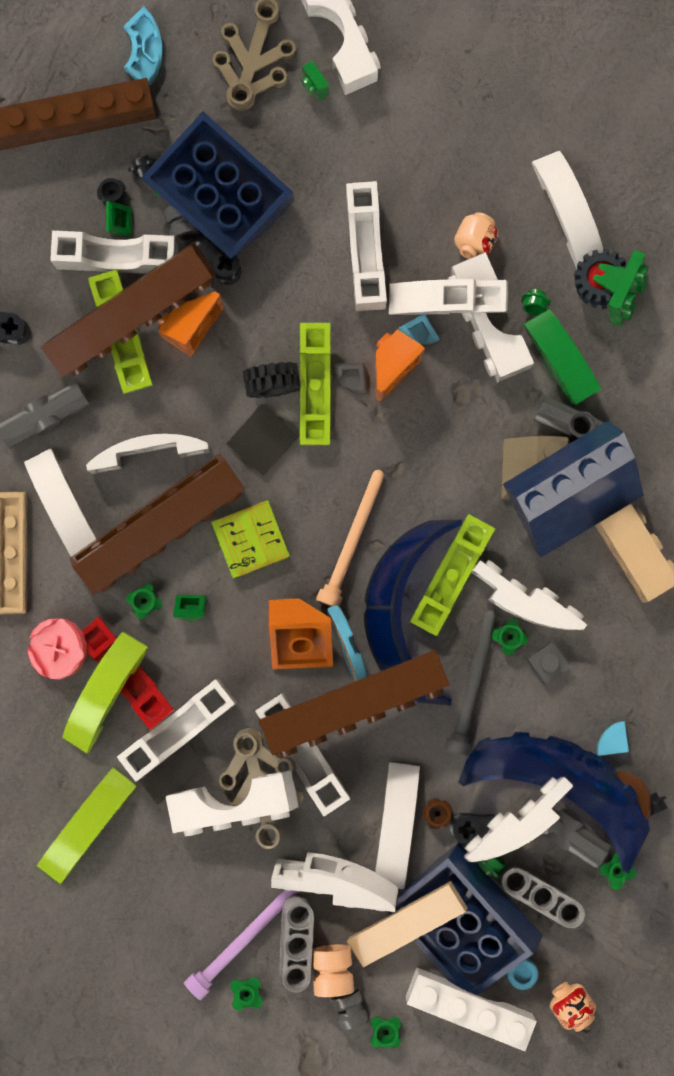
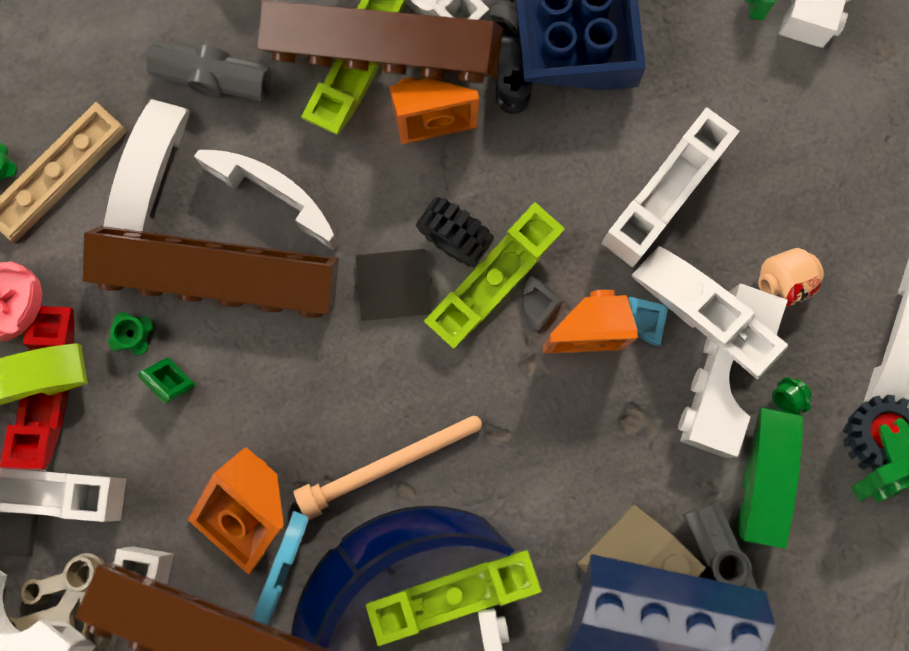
camera: 40 degrees right, 5 degrees down
lime tile [211,500,290,579] -> none

